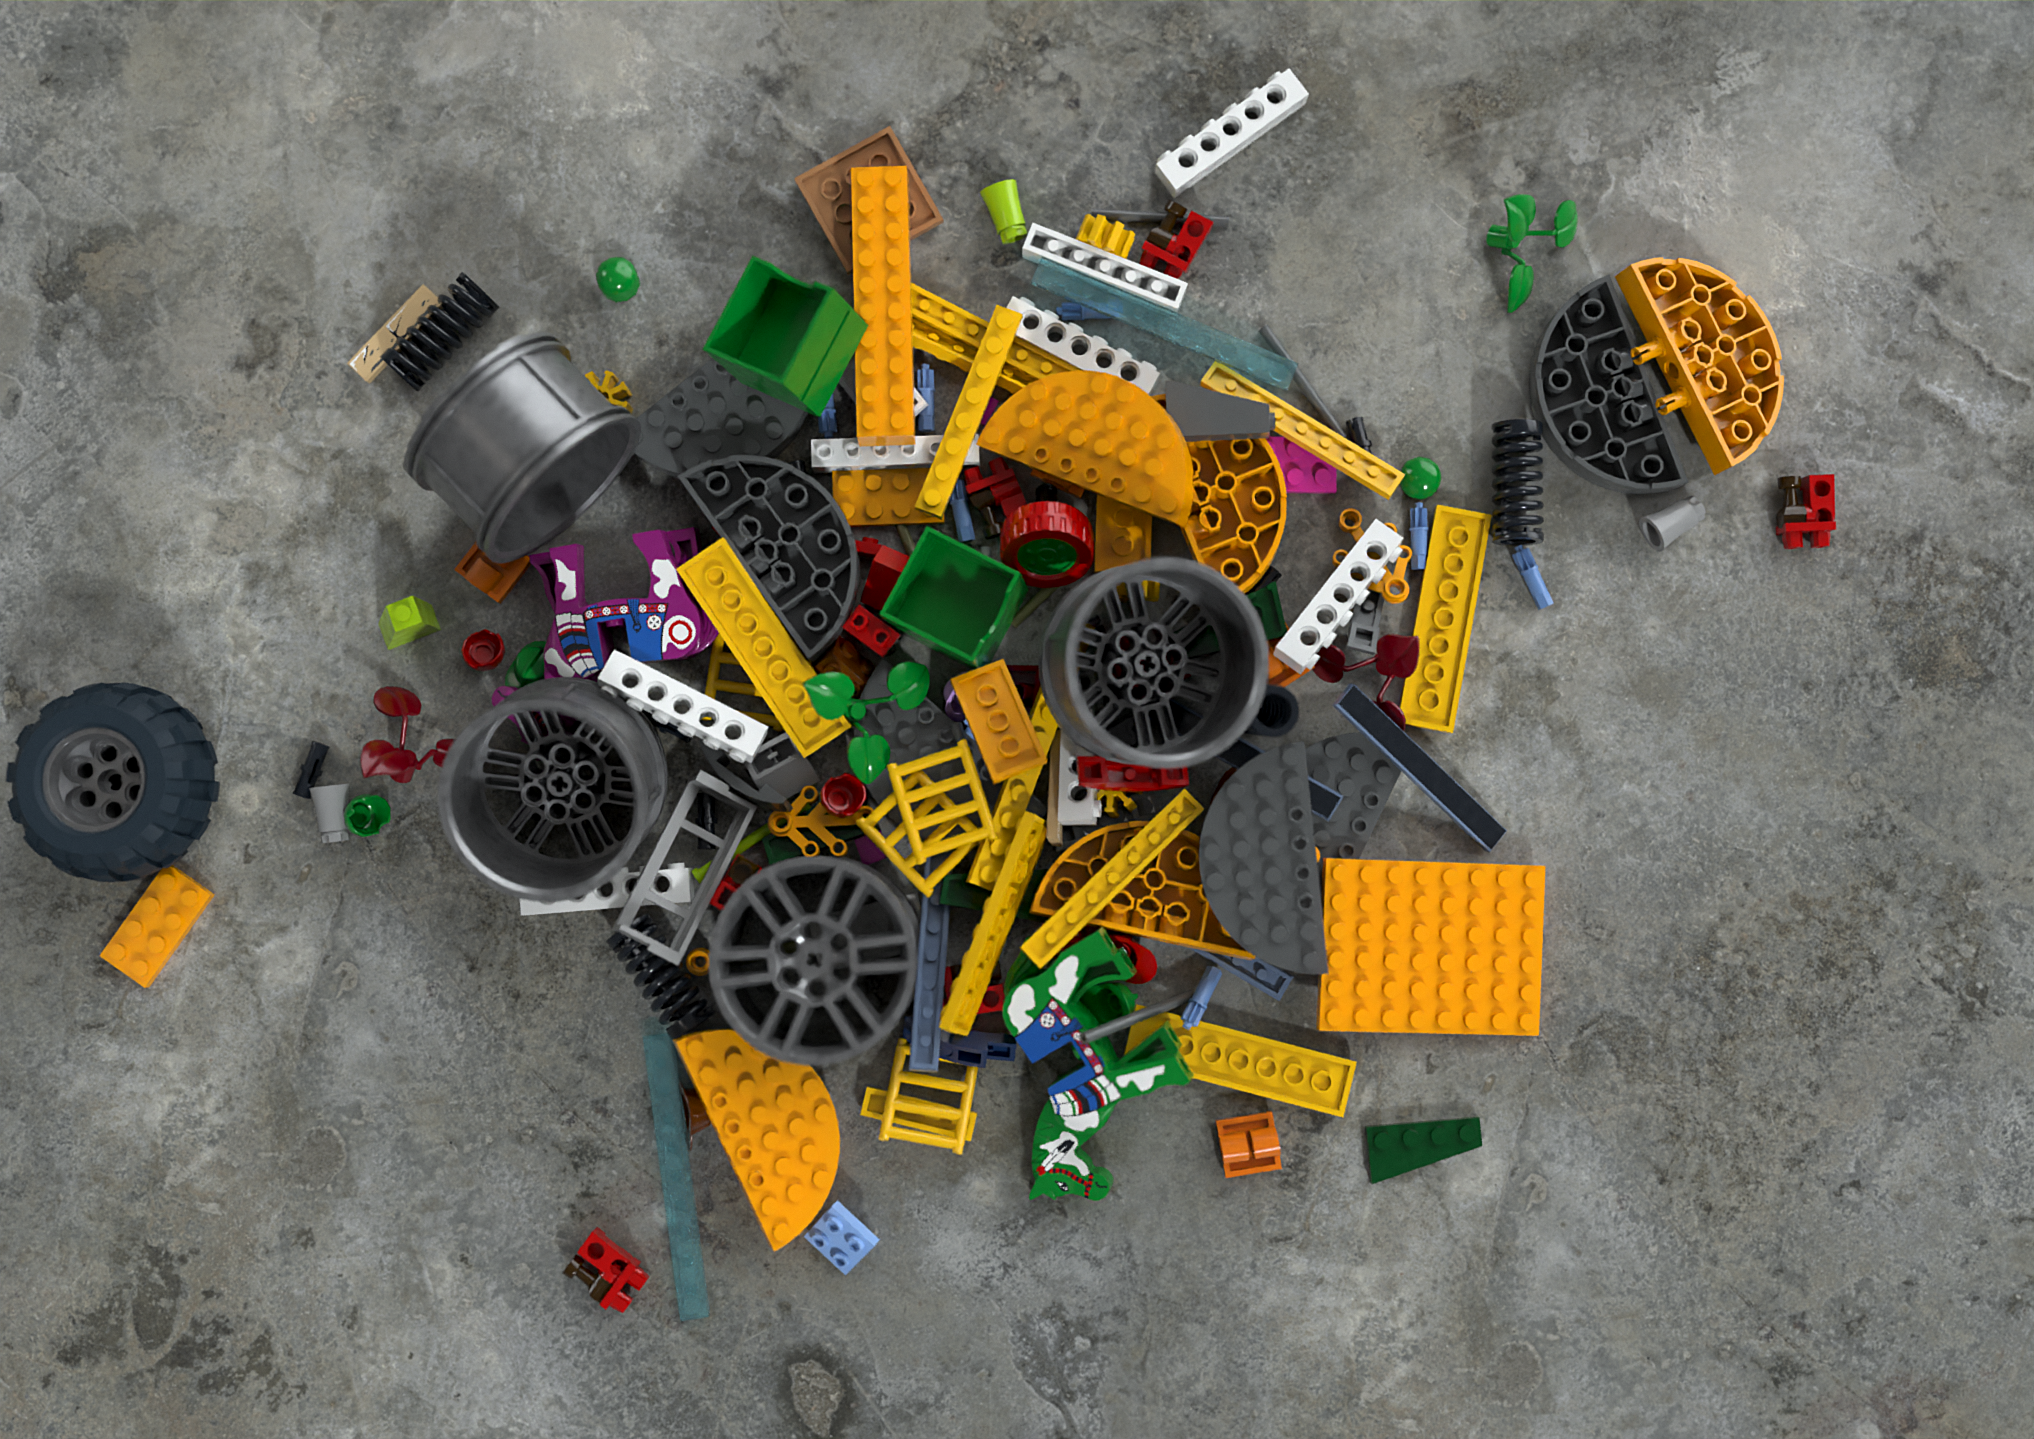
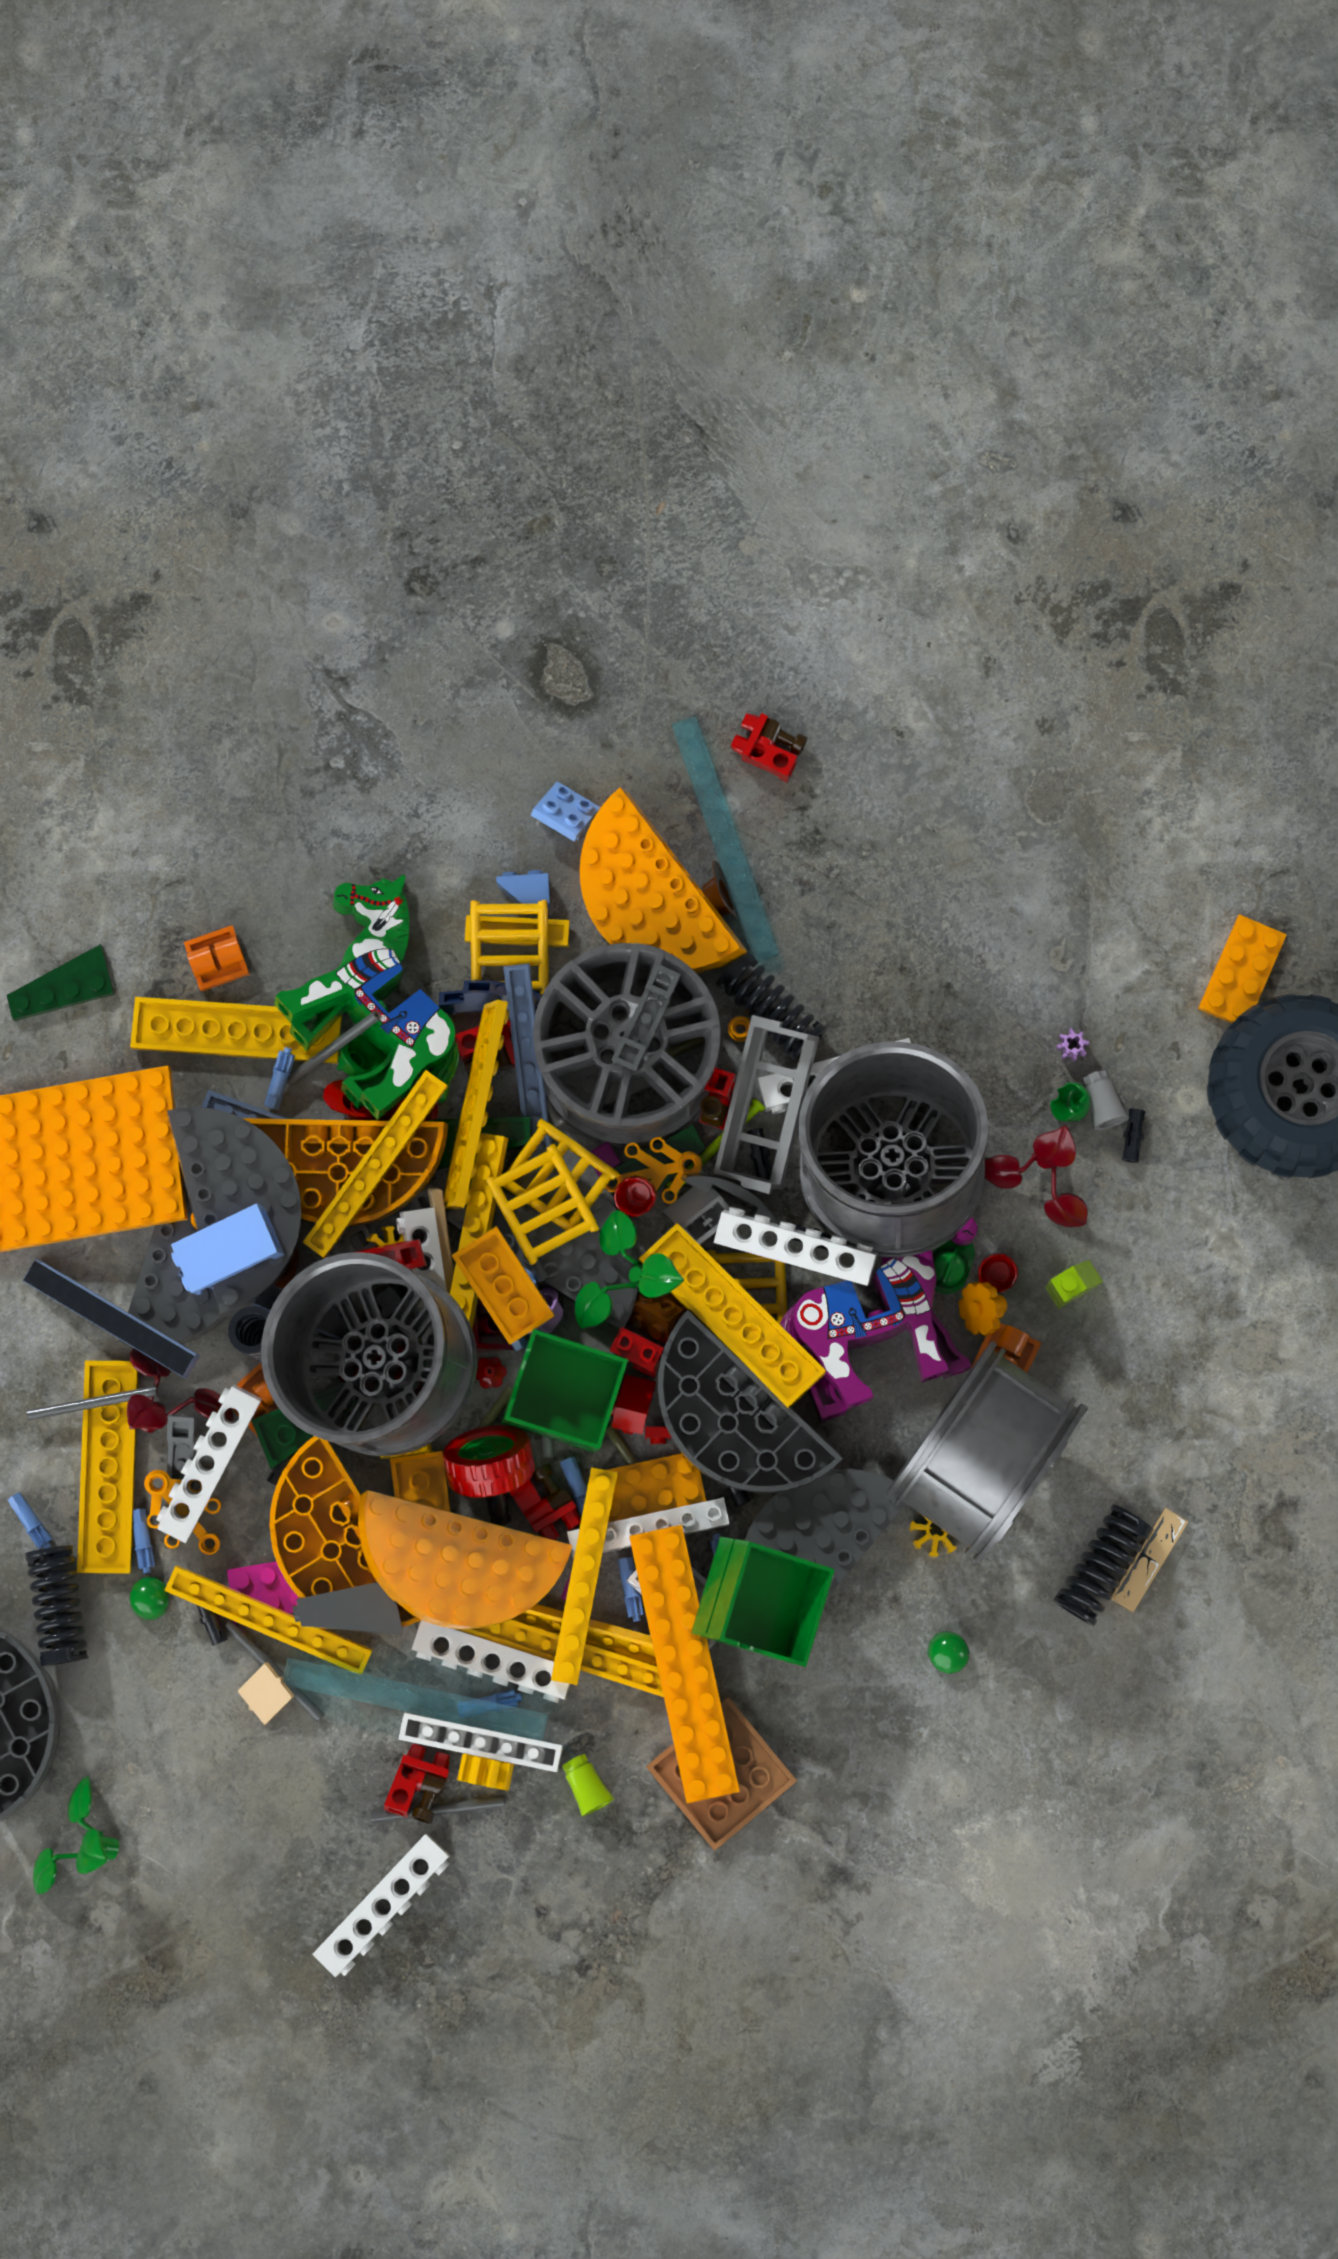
camera: 170 degrees right, 5 degrees down
none -> dark grey piece [26,1386,158,1420]
none -> light blue panel [171,1204,285,1295]
none -> tan piece [237,1662,295,1725]
none -> red plant [476,1357,507,1389]
none -> medium blue slope [496,870,551,909]
none -> dark grey slope [611,963,681,1072]
none -> light orange plant [958,1282,1007,1335]
none -> lavender gear [1056,1028,1089,1062]

